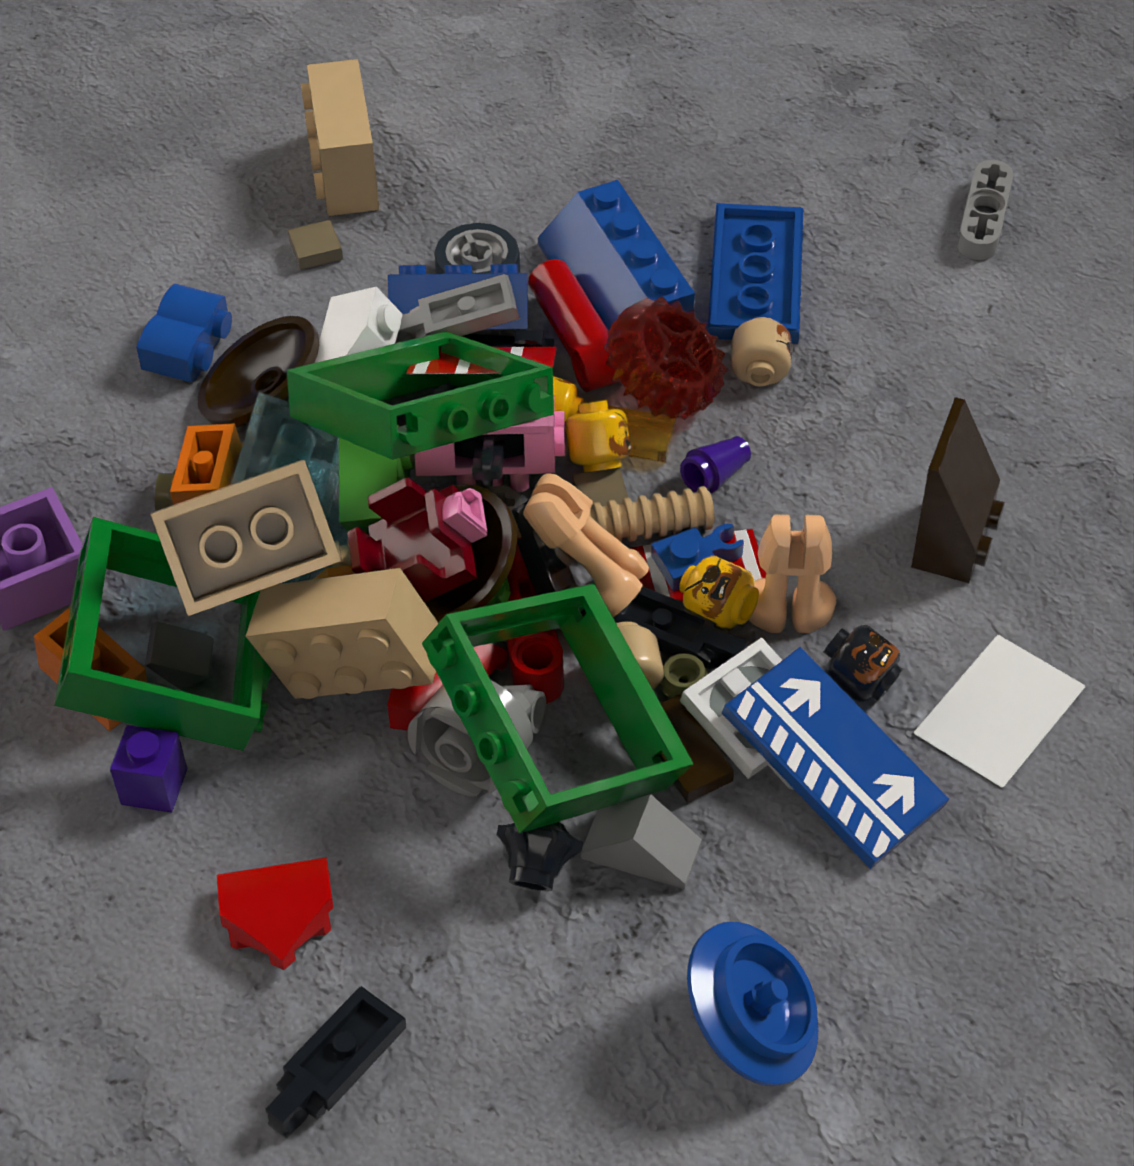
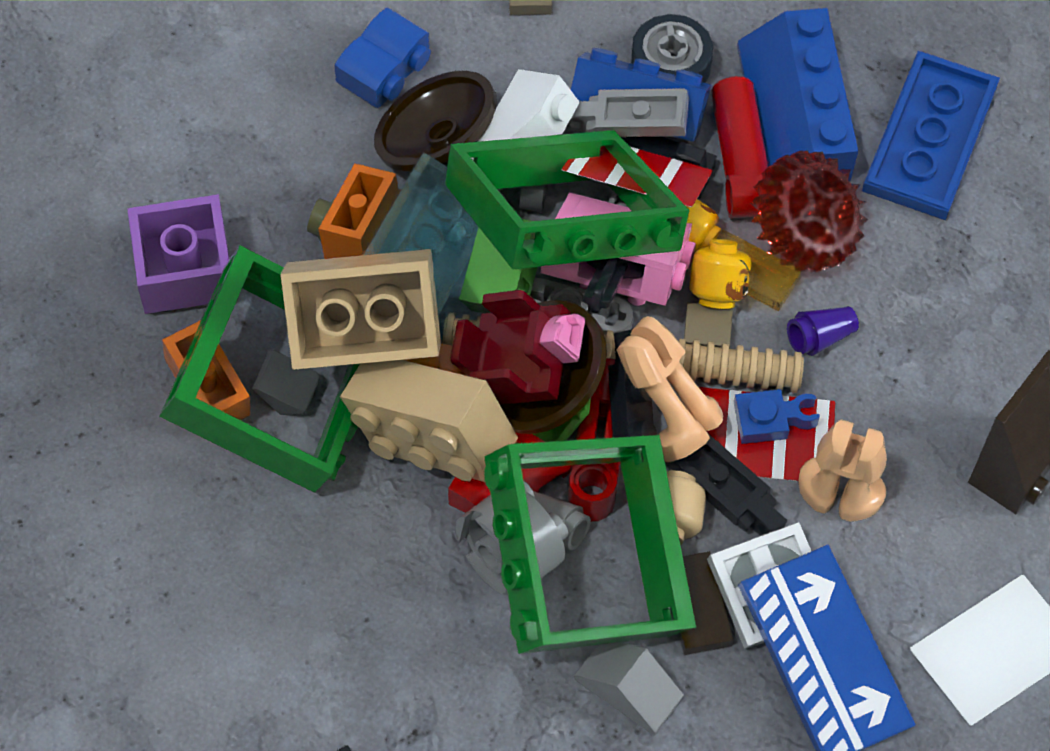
camera: 15 degrees right, 10 degrees up
dark purple brick [110,725,188,813] -> none
red slope [217,857,334,970] -> none
black rock [496,821,583,891] -> none
olive plate [659,654,709,699] -> none
yellow head [680,556,759,629] -> none
tan head [731,317,792,386] -> none
black head [823,625,904,702] -> none

